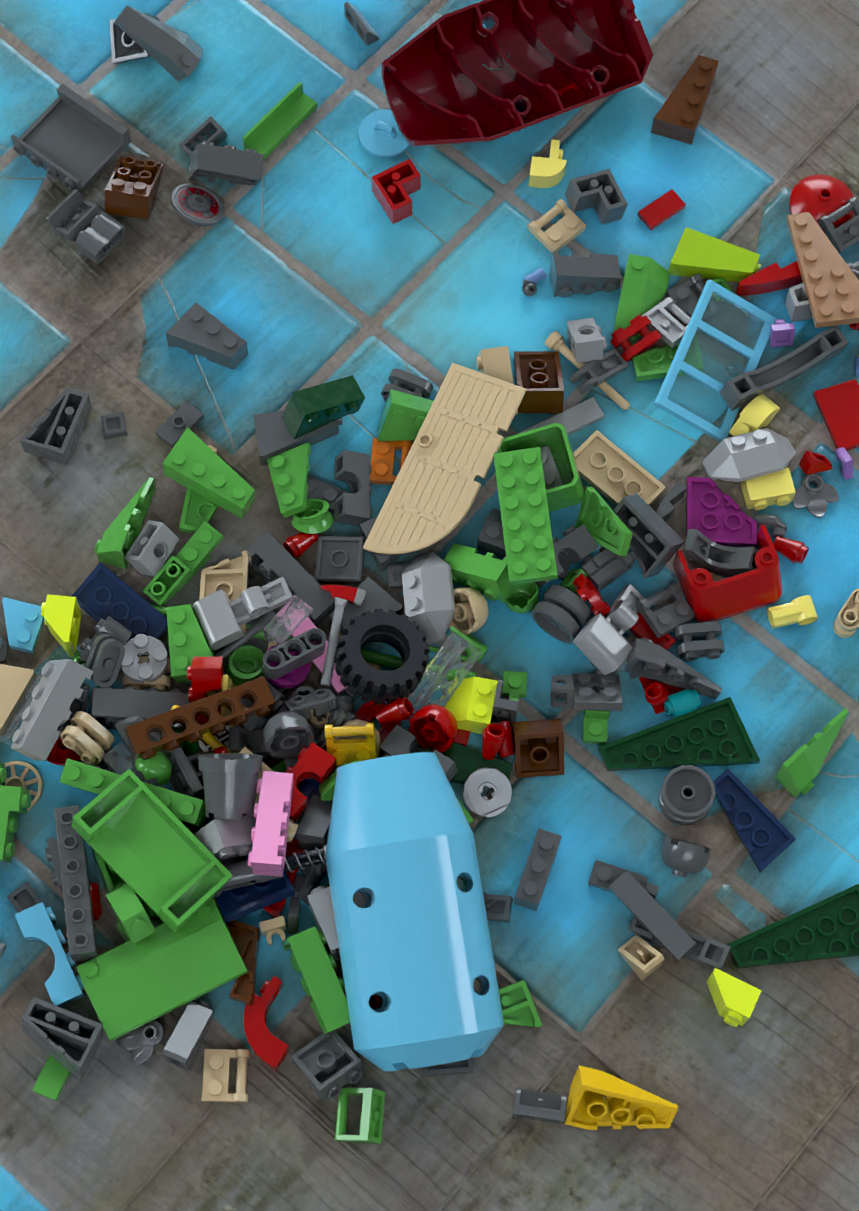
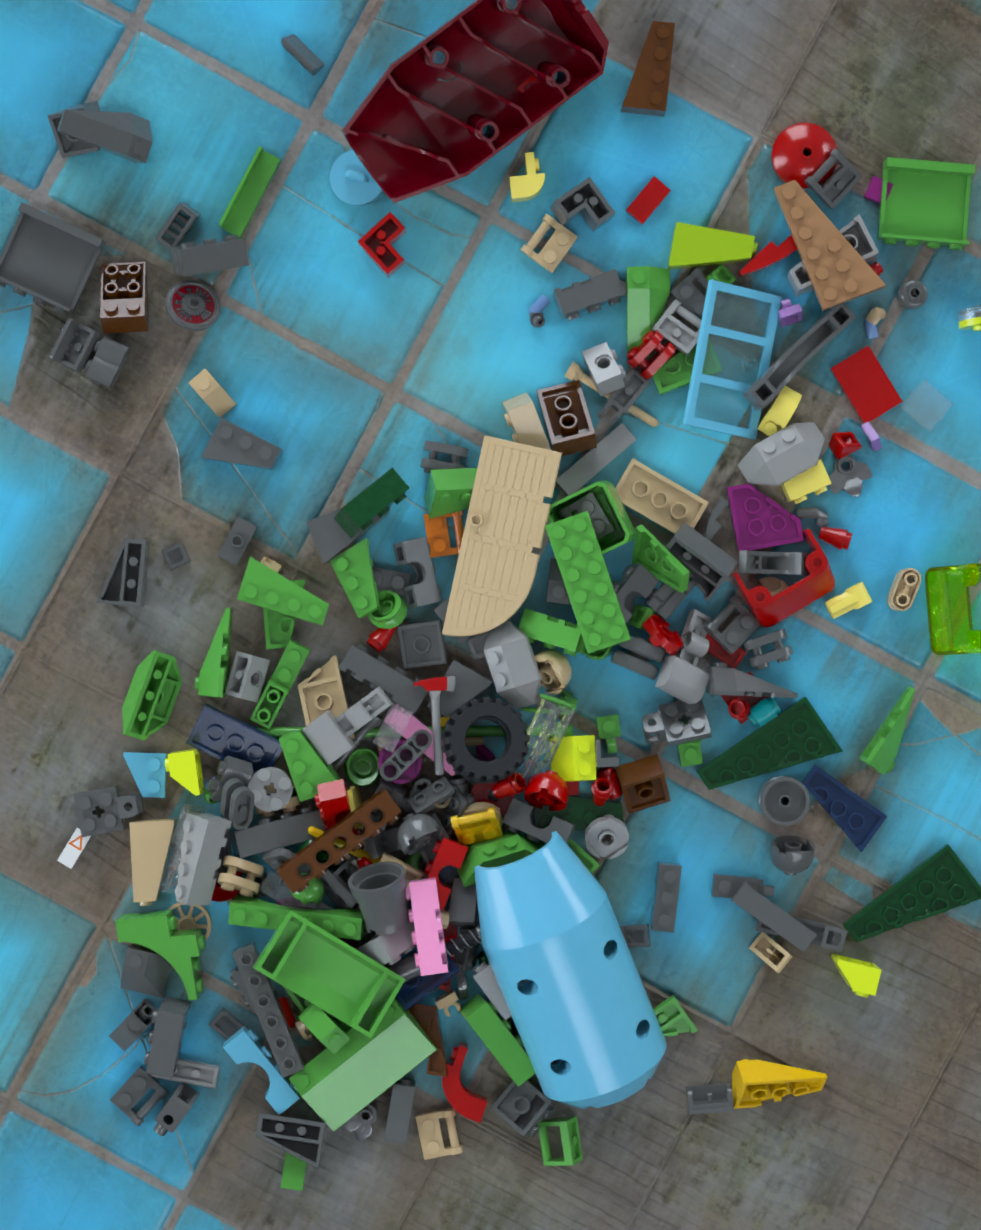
camera: 10 degrees left, 20 degrees up
none -> bright green wedge [122,650,182,740]
none -> tan slope [188,369,236,418]
none -> tan tile [295,1019,313,1040]

